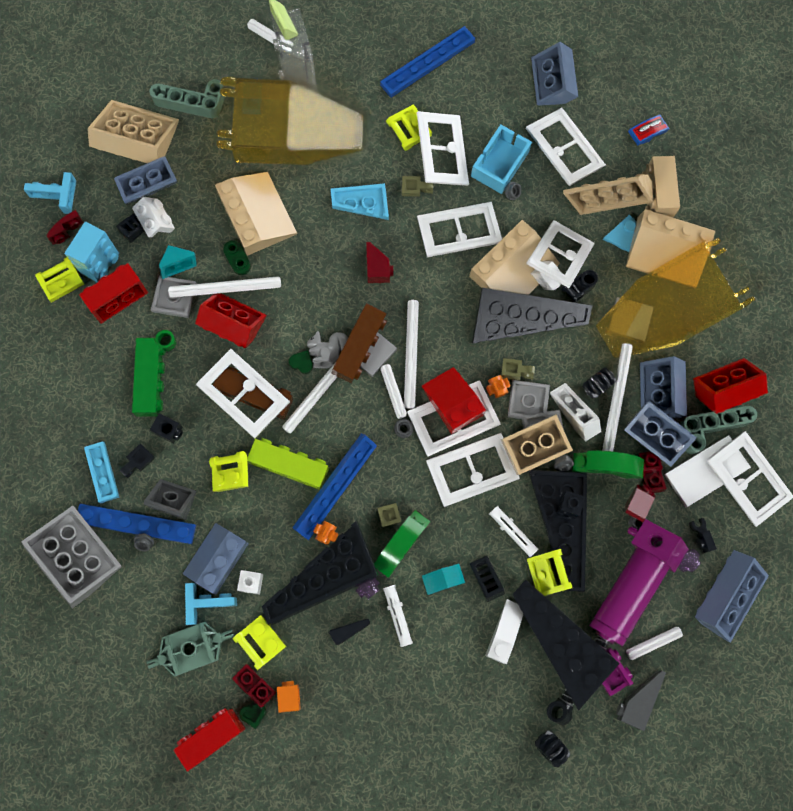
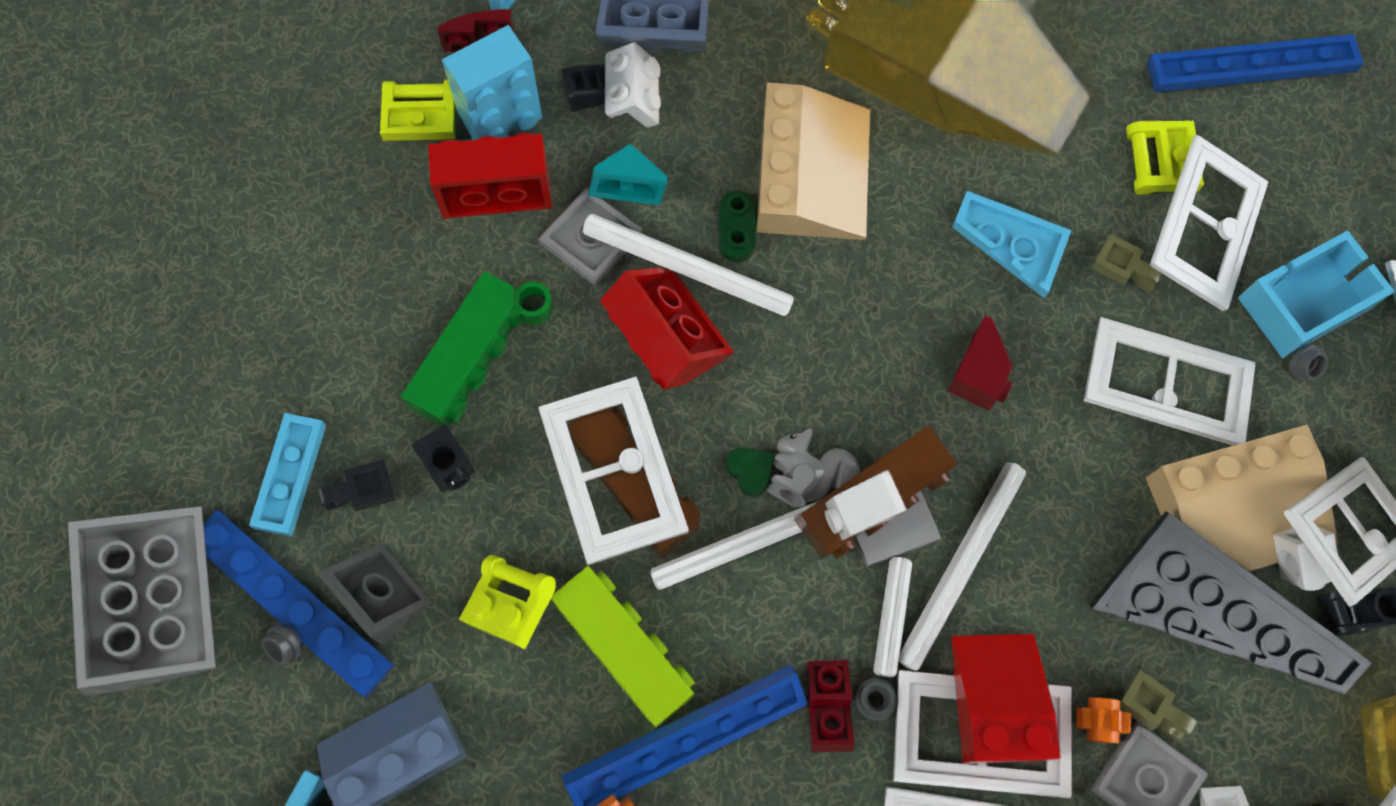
camera: 30 degrees right, 5 degrees down
none -> dark red slope [807,660,855,753]
none -> white slope [825,470,907,541]

